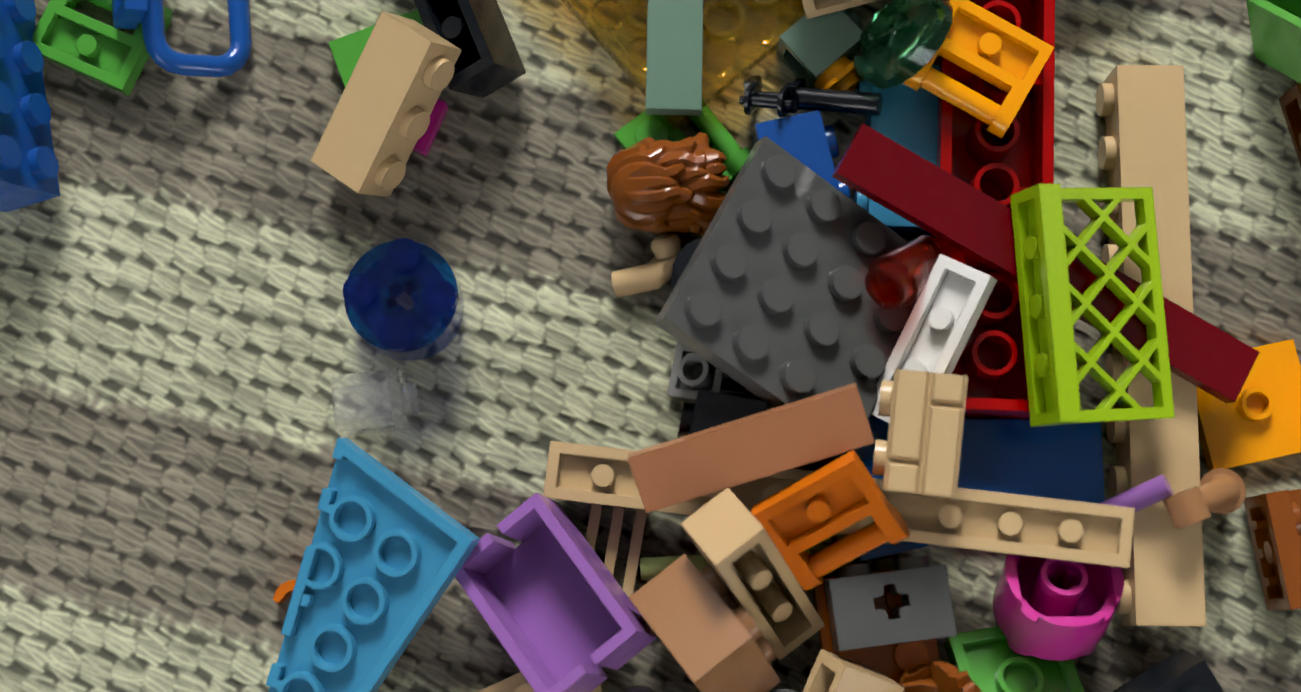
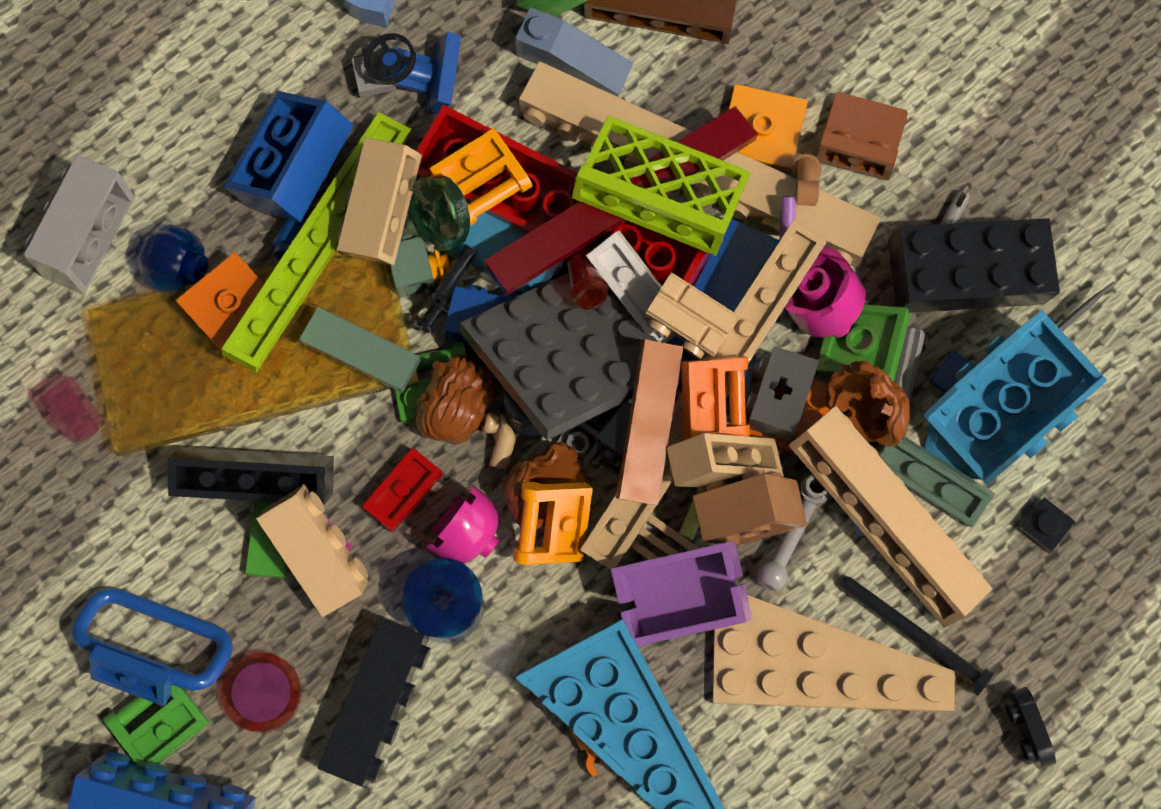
camera: 60 degrees left, 5 degrees down
none -> tile [221,653,303,733]
none -> black brick [317,618,431,789]
none -> red plate [362,447,444,533]
none -> dark pink cylinder [424,484,499,565]
none -> dark orange hair [503,442,589,529]
none -> light orange plate [513,482,593,565]
none -> sand blue slope [515,7,633,97]

